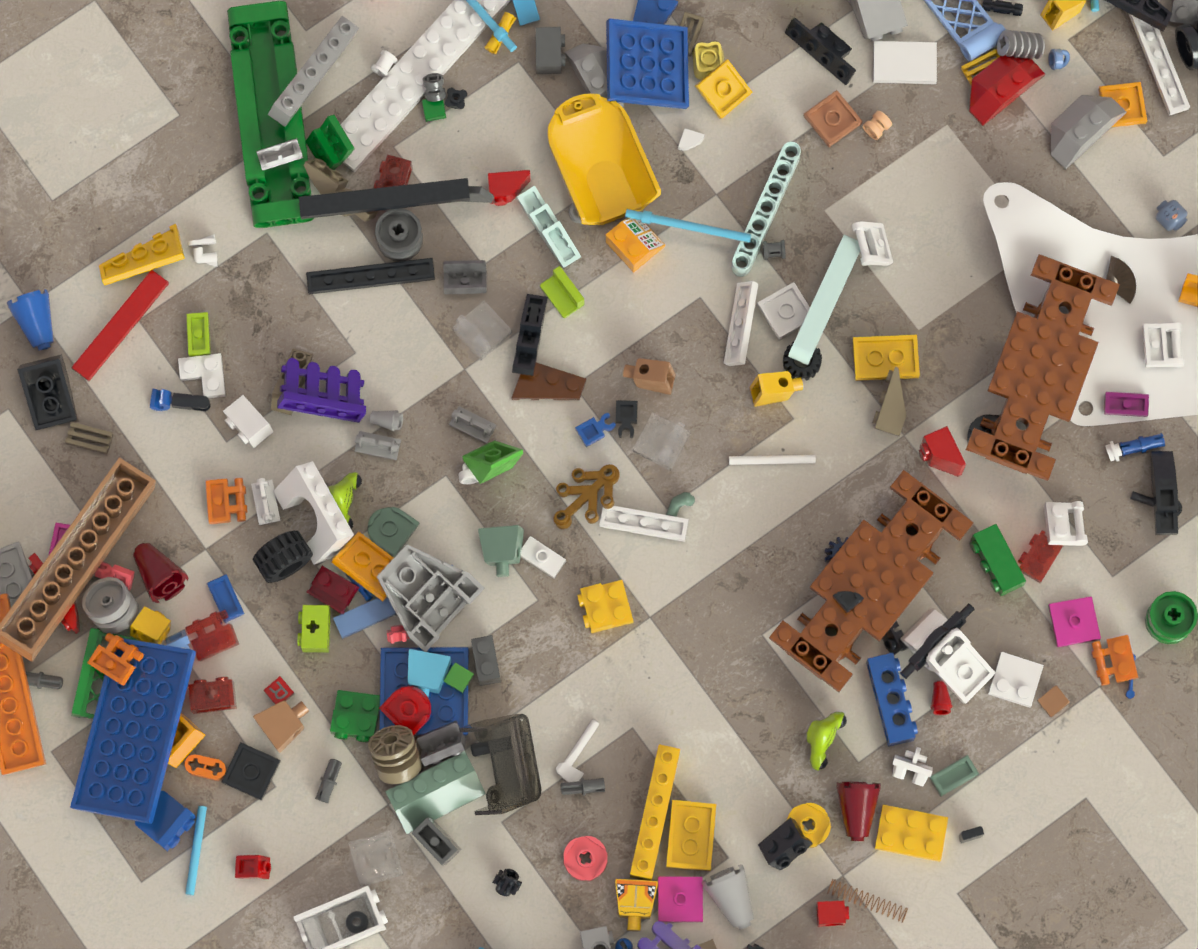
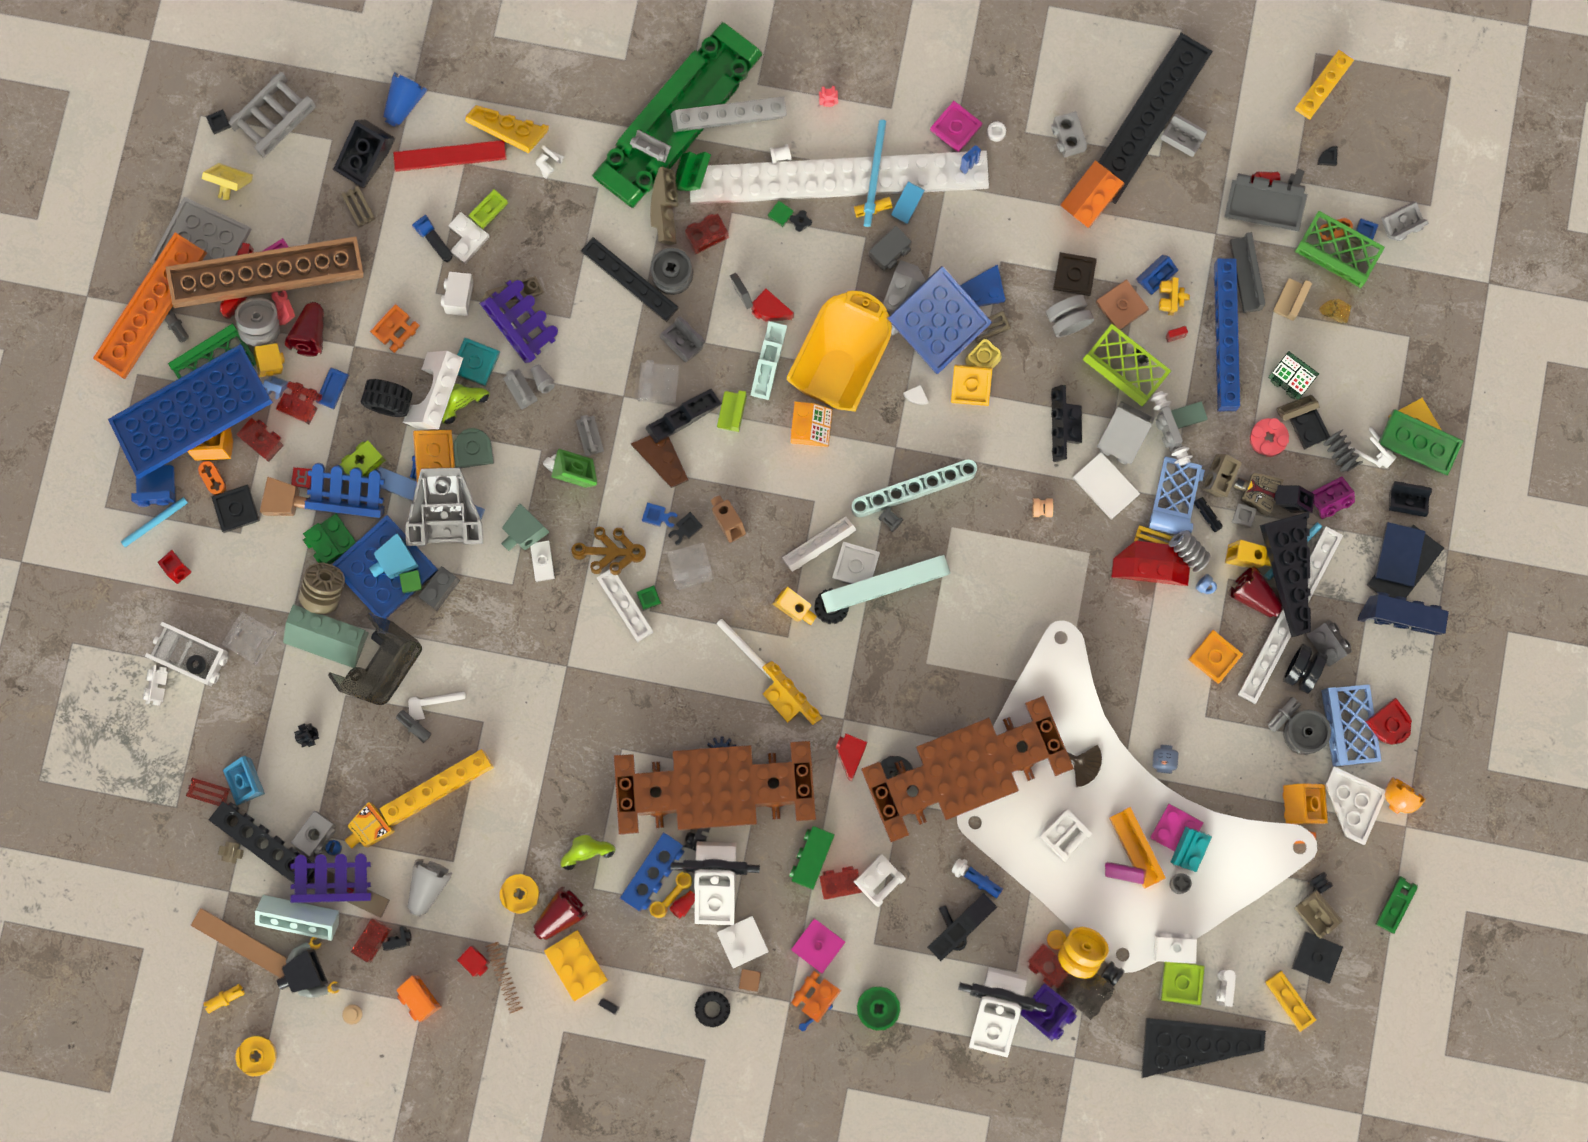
camera: 50 degrees right, 5 degrees up
orange plate [87,633,144,686] -> none
white hinge [251,478,280,525] -> none
black tile [299,178,470,219] -> none
dark red plate [306,565,359,615] -> none
dark grey axle [315,759,342,803] -> none
red tile [379,686,431,736] -> none
coral plate [387,625,410,644] -> none
dark grey brick [412,817,462,865] -> none
flat silver bracket [417,721,466,766] -> none
dark grey wheel [422,73,446,102] -> none
coral plate [564,836,607,881] -> none
yellow plate [577,580,633,633] -> none
medium azure bar [625,209,751,243] -> none
dark pink plate [658,877,703,922] -> none
sand green arm [666,492,695,517] -> none
yellow plate [666,800,717,871] -> none
black bracket [758,817,813,870] -> none
nougat plate [803,90,863,147] -> none
black tile [833,591,864,613] -> none
white plate [852,221,893,266] -> none
yellow plate [852,335,920,381] -> none
dark tan slope [872,367,906,437] -> none
white hips [892,747,933,786] -> none
sand green tile [929,755,979,797] -> none
light grey wedge [1051,95,1127,170] -> none
magenta plate [1104,392,1149,417] -> none
none -> blue fence [304,463,385,518]
none -> teal plate [457,338,500,387]
none -> green tile [636,585,661,611]
none -> yellow bar [649,872,692,918]
none -> black tyre [694,991,730,1027]
none -> yellow bracket [762,661,822,725]
none -> dark red cone [1228,566,1283,618]

